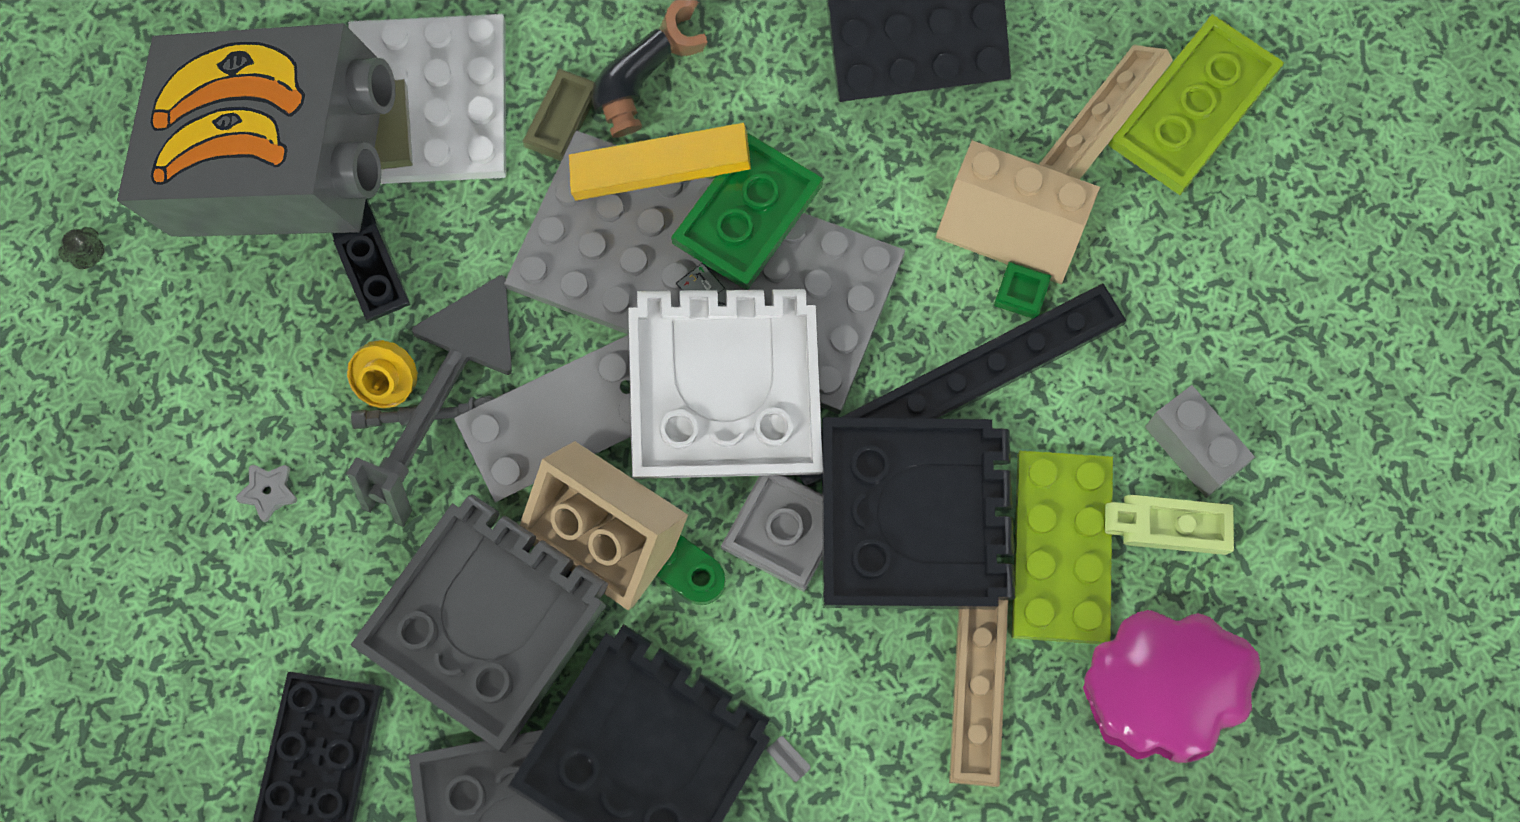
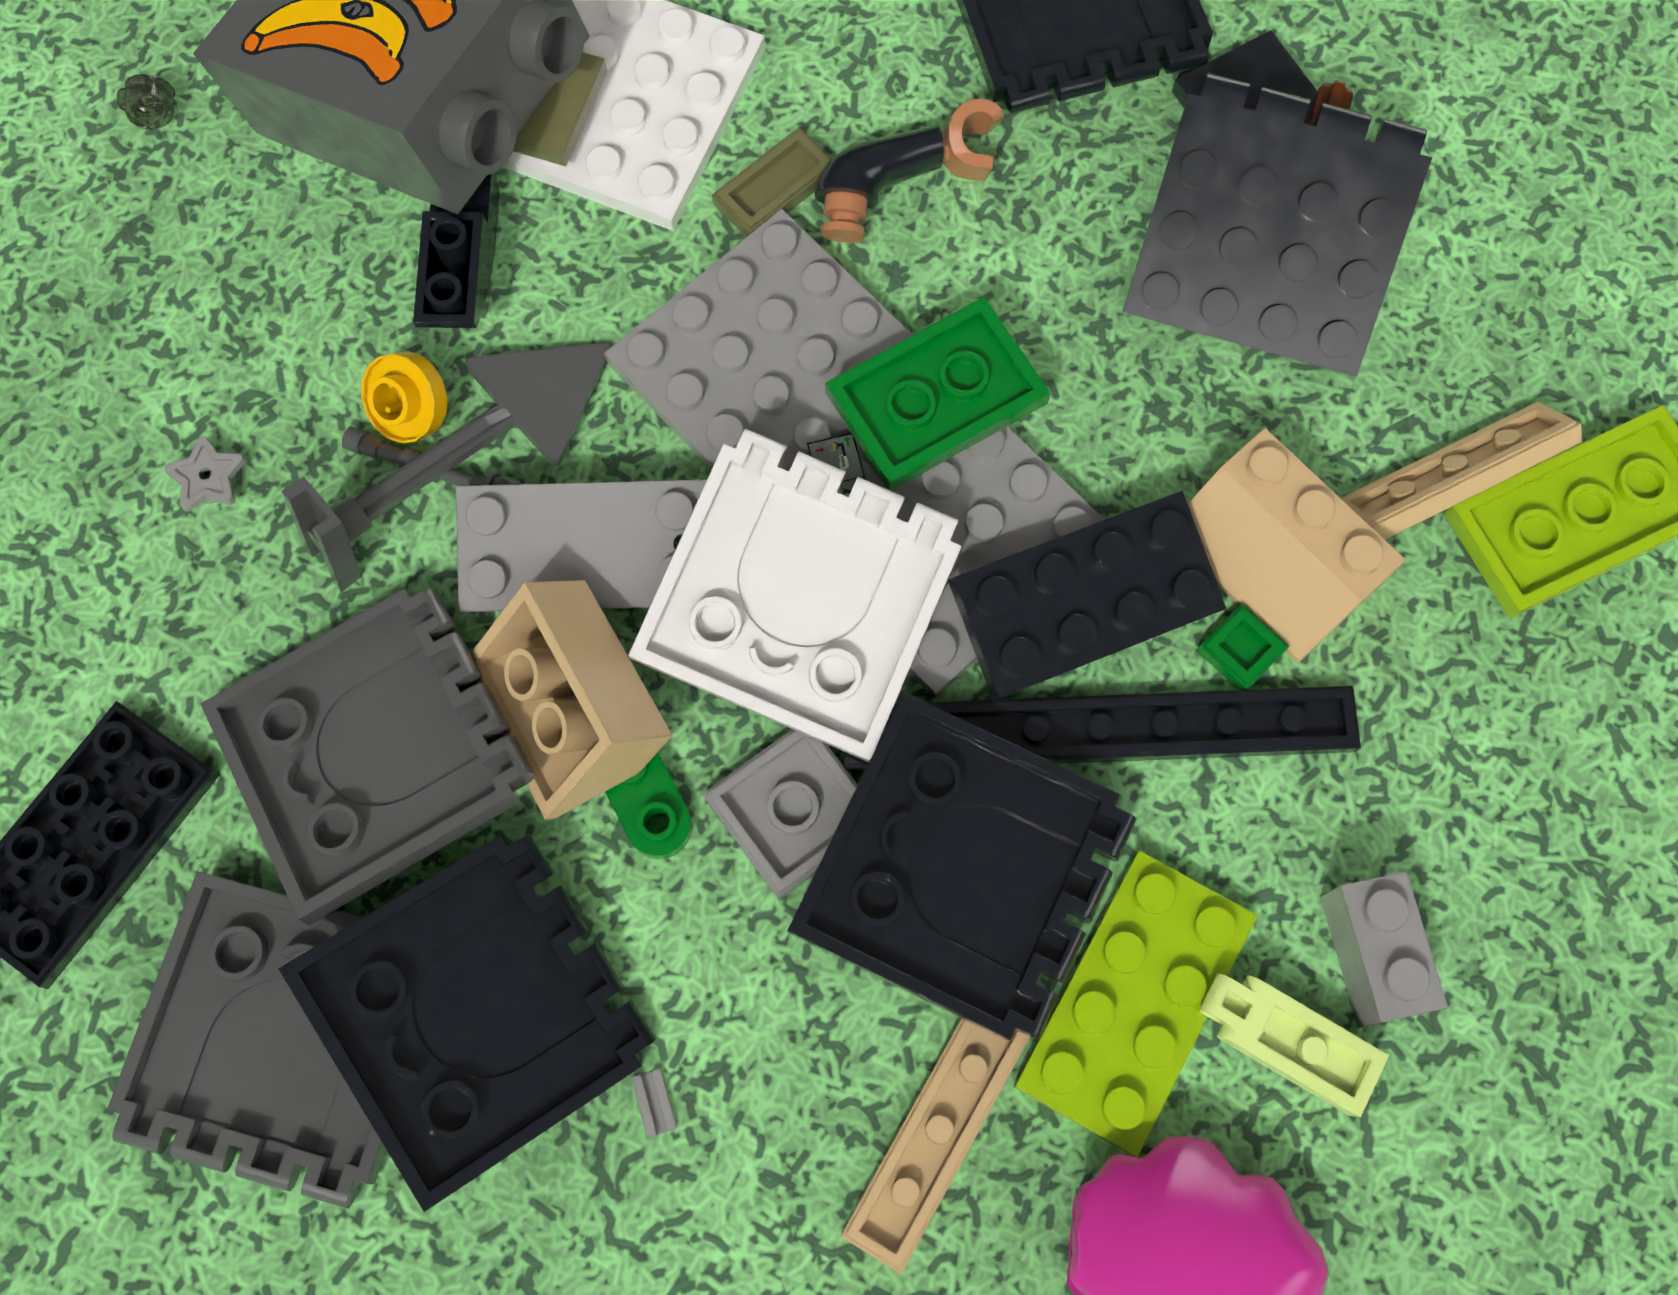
camera: 25 degrees right, 0 degrees up
yellow tile [569,123,751,201] -> none
none -> black plate [947,491,1227,699]

